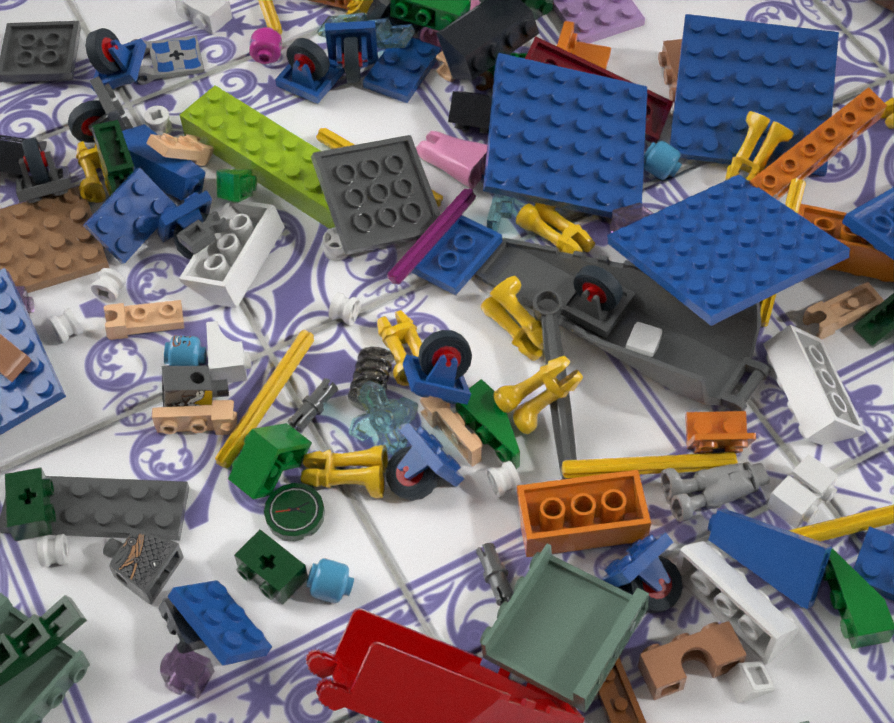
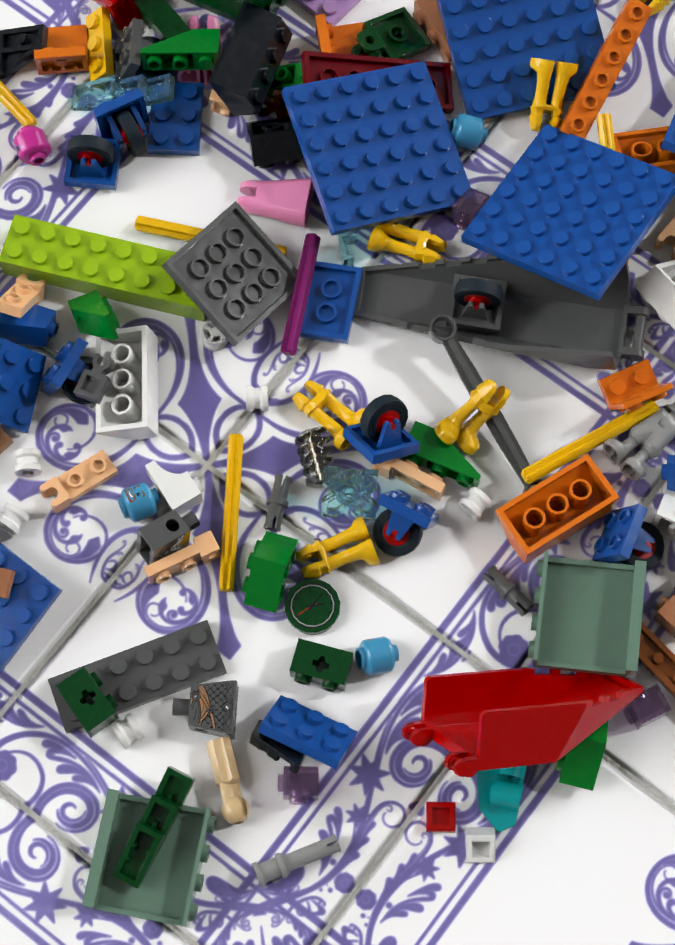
camera: 25 degrees left, 15 degrees up
yellow piece [481,276,543,361] -> none
white slope [625,322,663,357] -> none
none -> tan piece [206,737,249,825]
none -> dark green plate [351,7,432,59]

